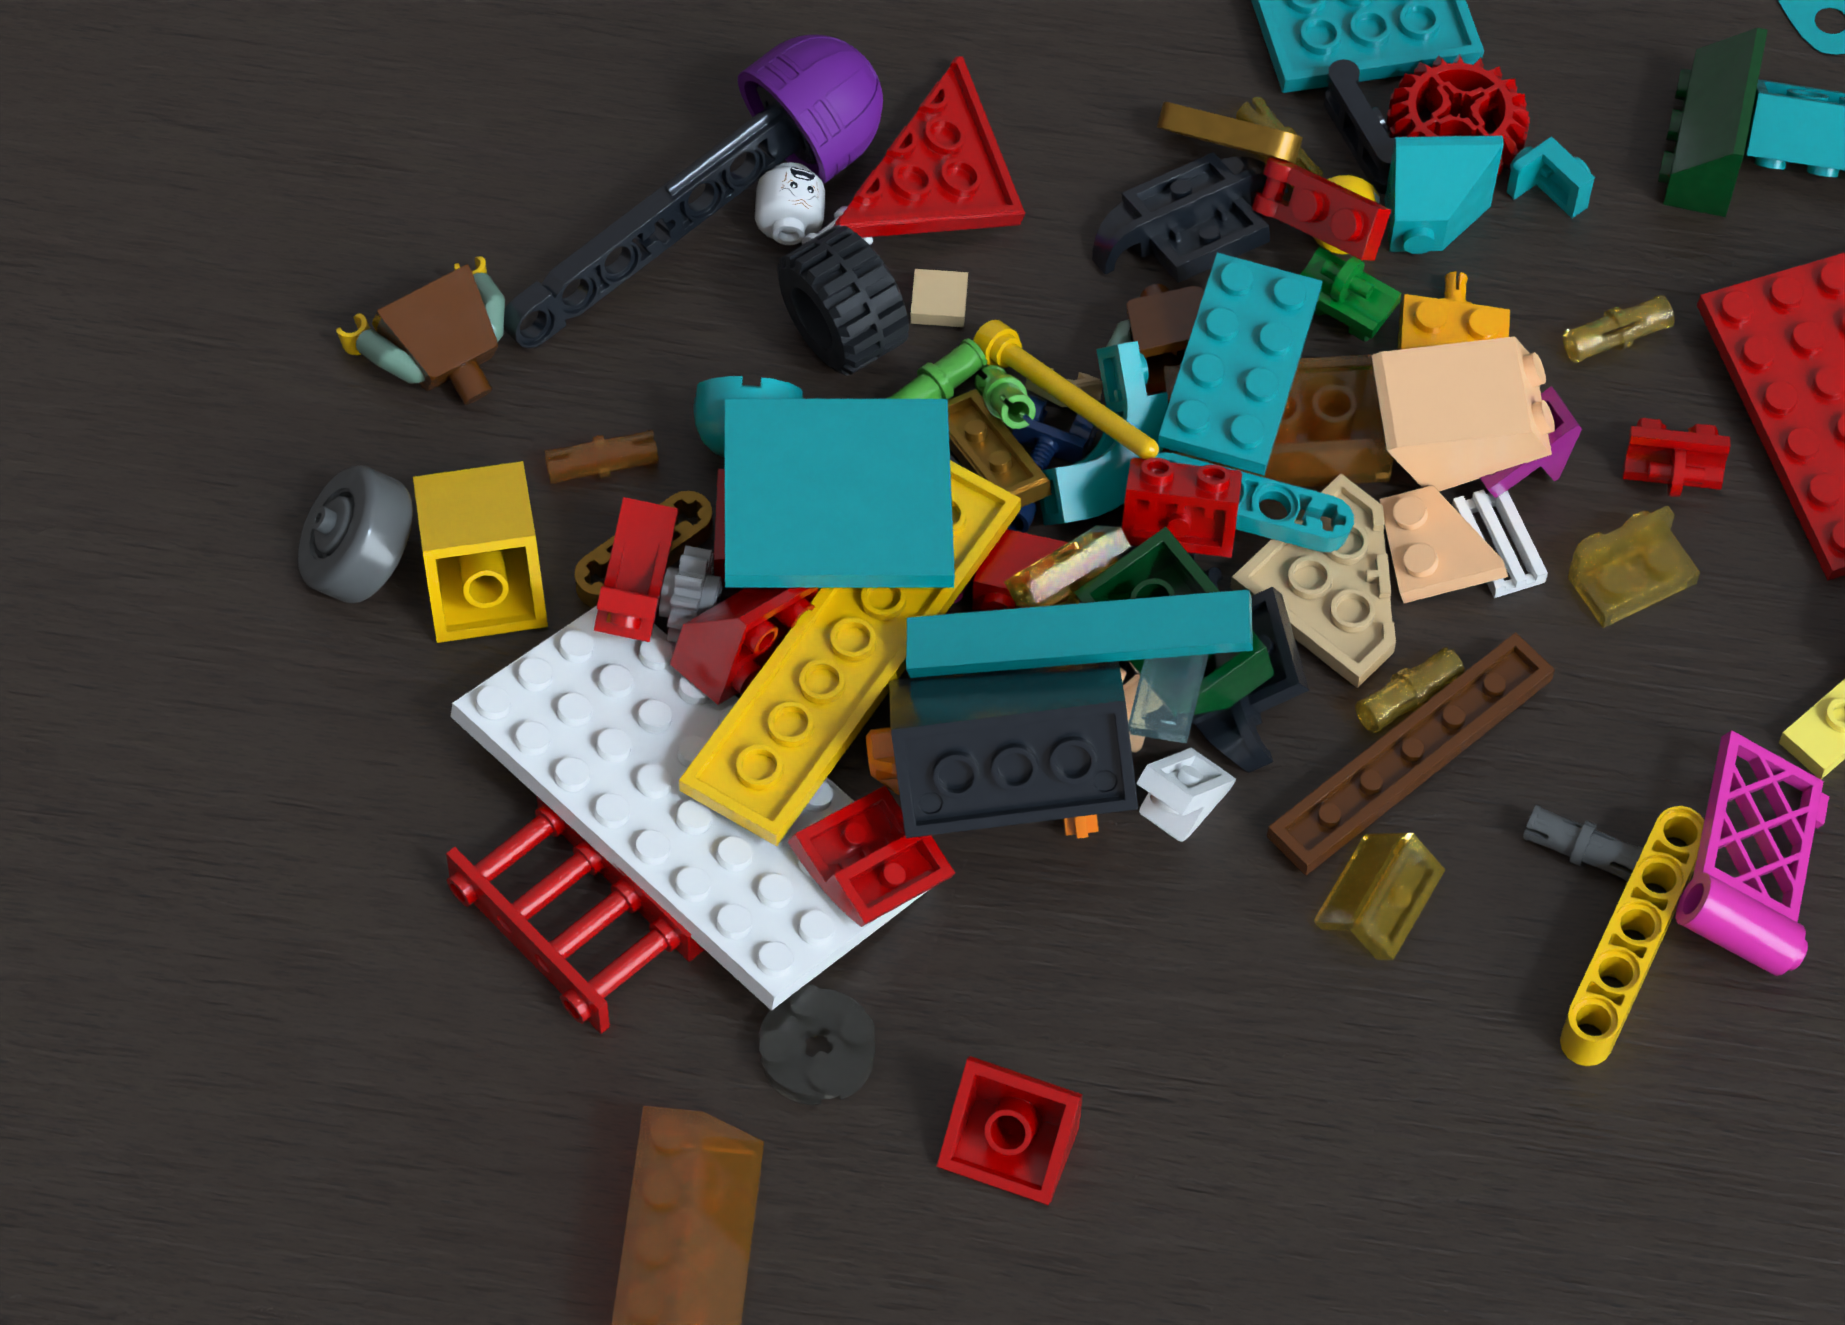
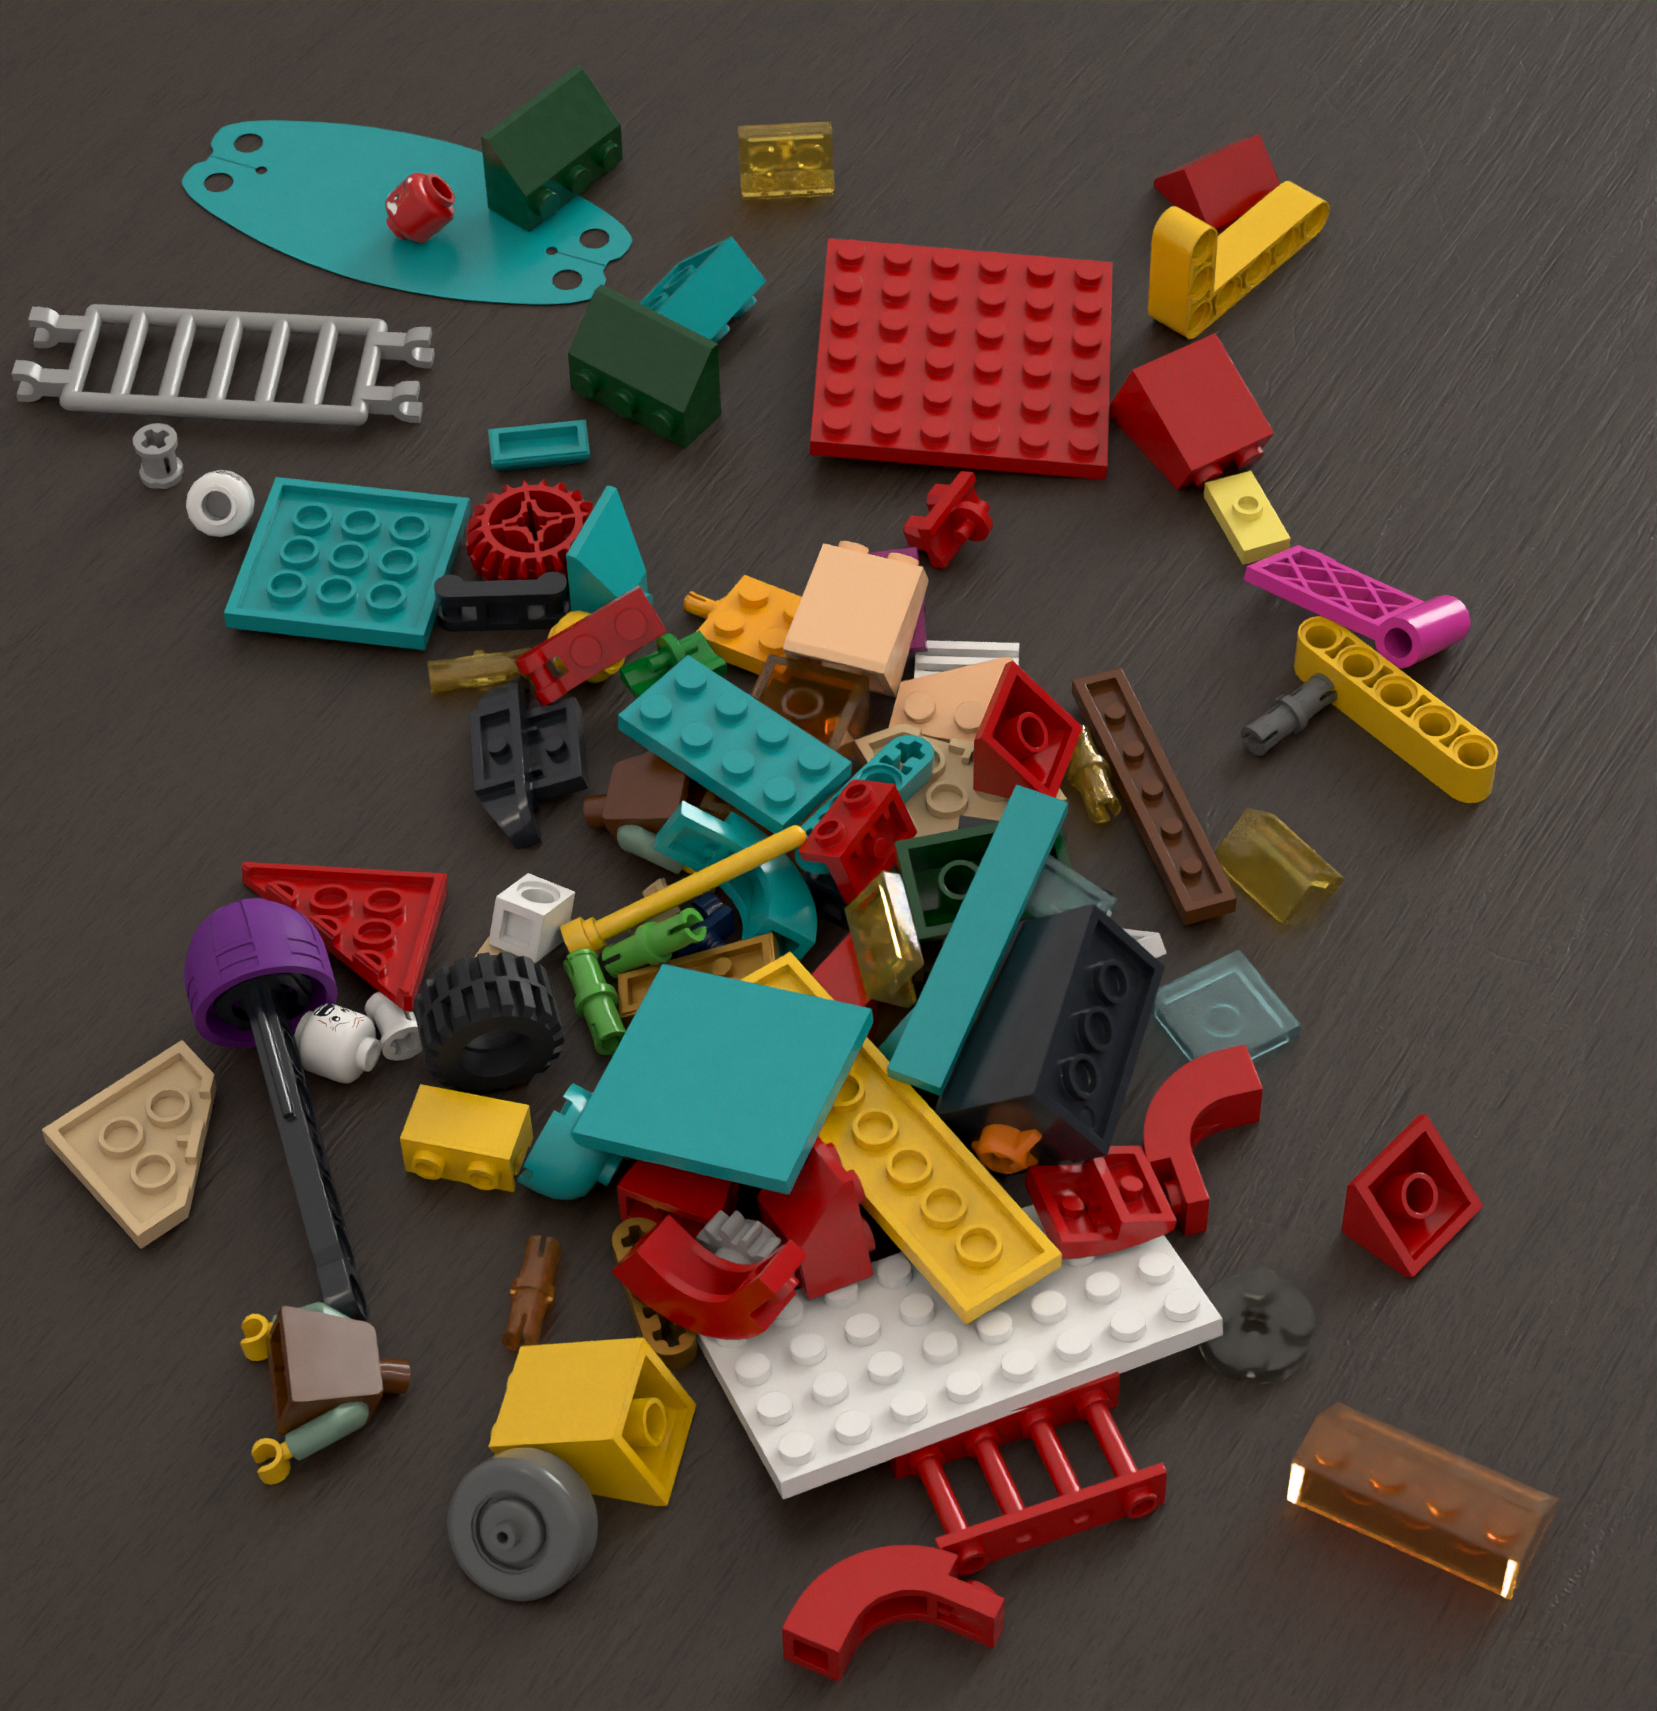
camera: 65 degrees left, 10 degrees down
pearl gold beam [1157,102,1303,163] -> none
teal bracket [1506,136,1595,218] -> none
clear yellow pin [1562,295,1675,363] -> none
clear yellow bracket [1568,506,1700,628] -> none
none -> tan plate [42,1040,217,1249]
none -> yellow hinge [400,1084,533,1192]
none -> teal tile [488,420,590,471]
none -> white brick [488,873,575,963]
none -> red arch [782,1545,1005,1682]
none -> red slope [973,661,1083,799]
none -> red arch [1142,1044,1263,1236]
none -> clear light blue tile [1151,949,1301,1061]

